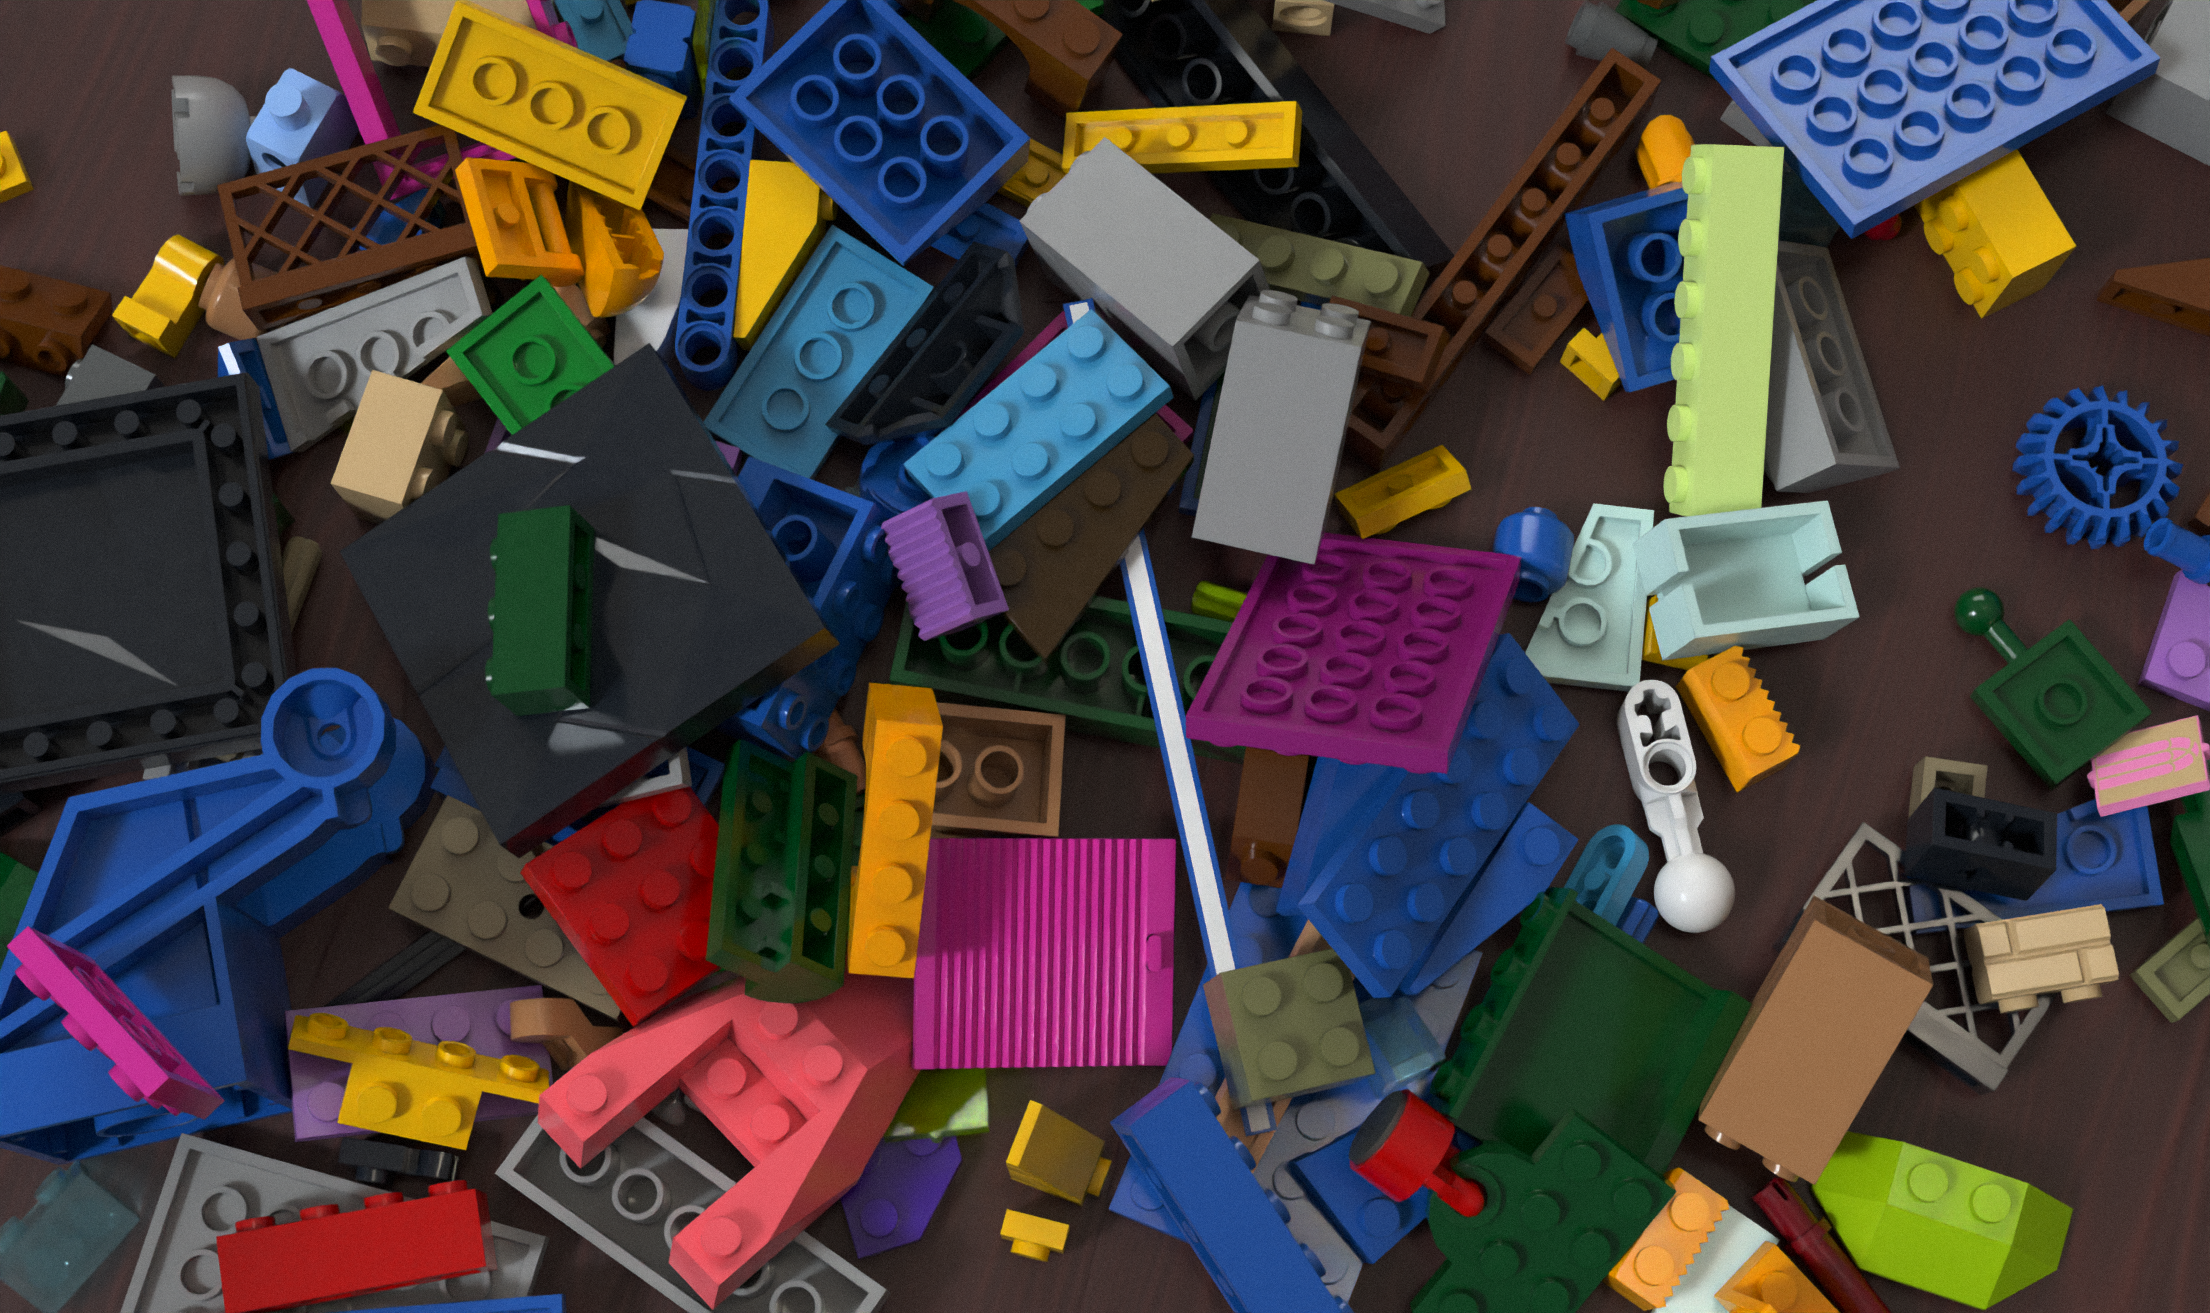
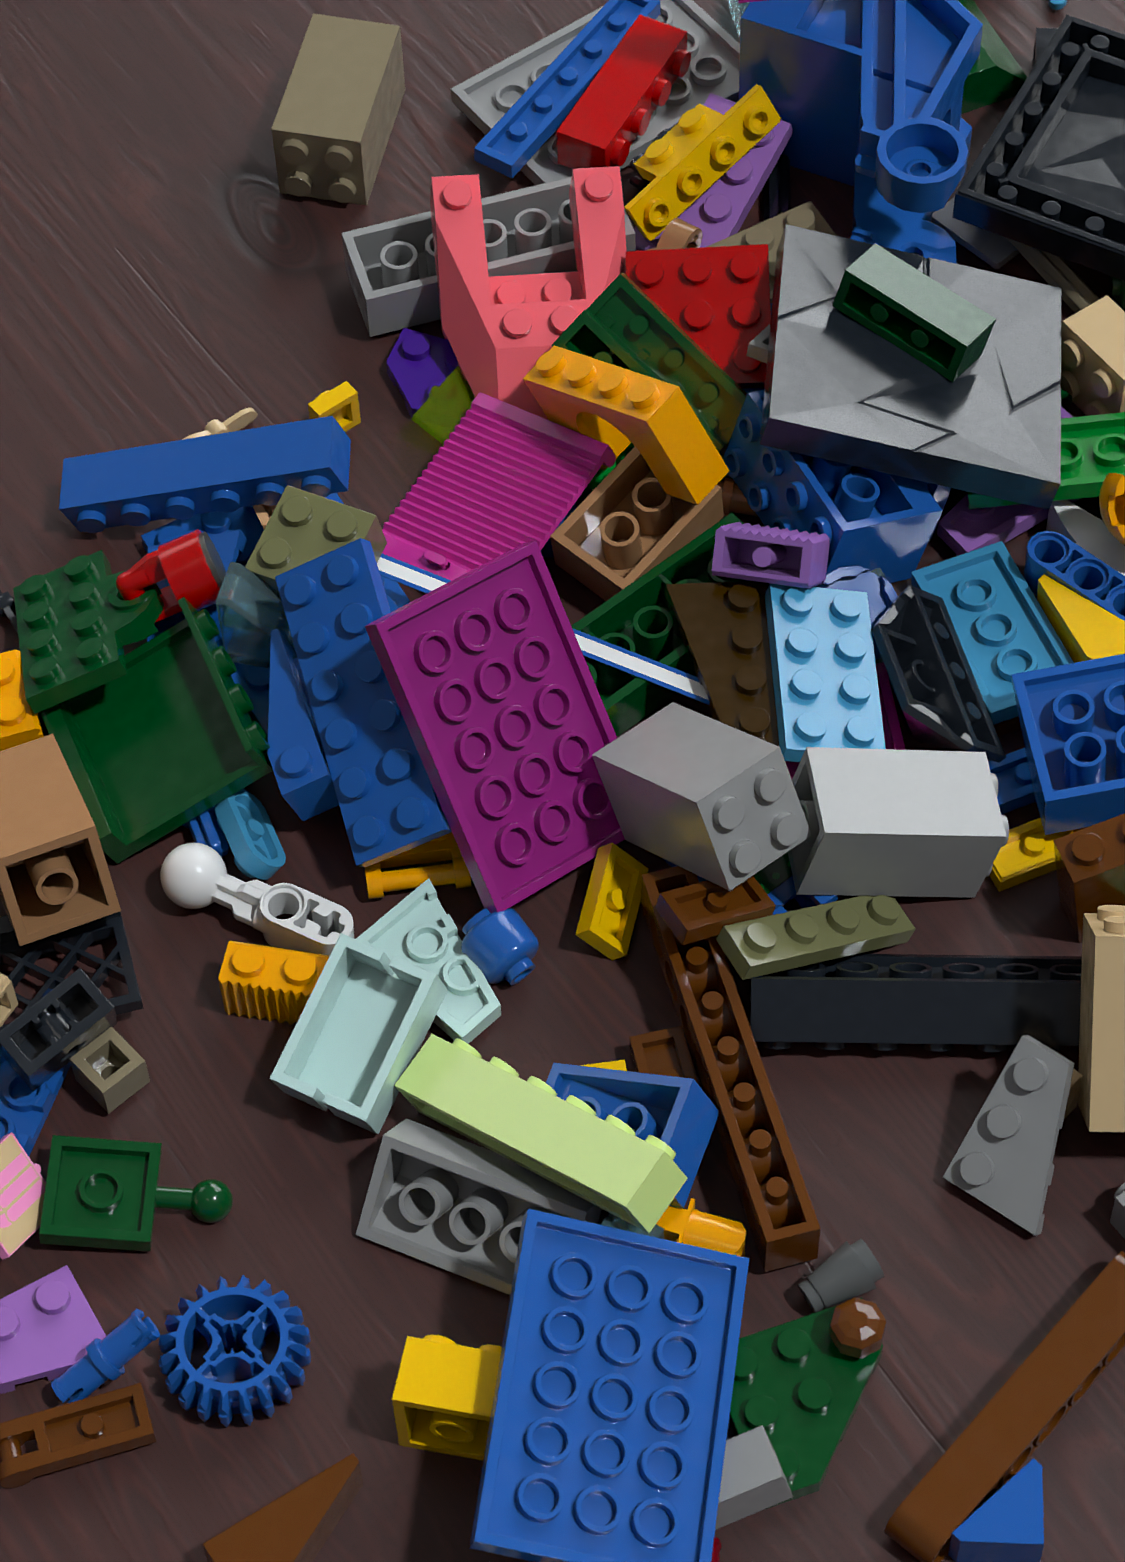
camera: 130 degrees right, 20 degrees down
yellow slope [1006,1100,1112,1207] -> none
yellow plate [1062,101,1302,174] -> none

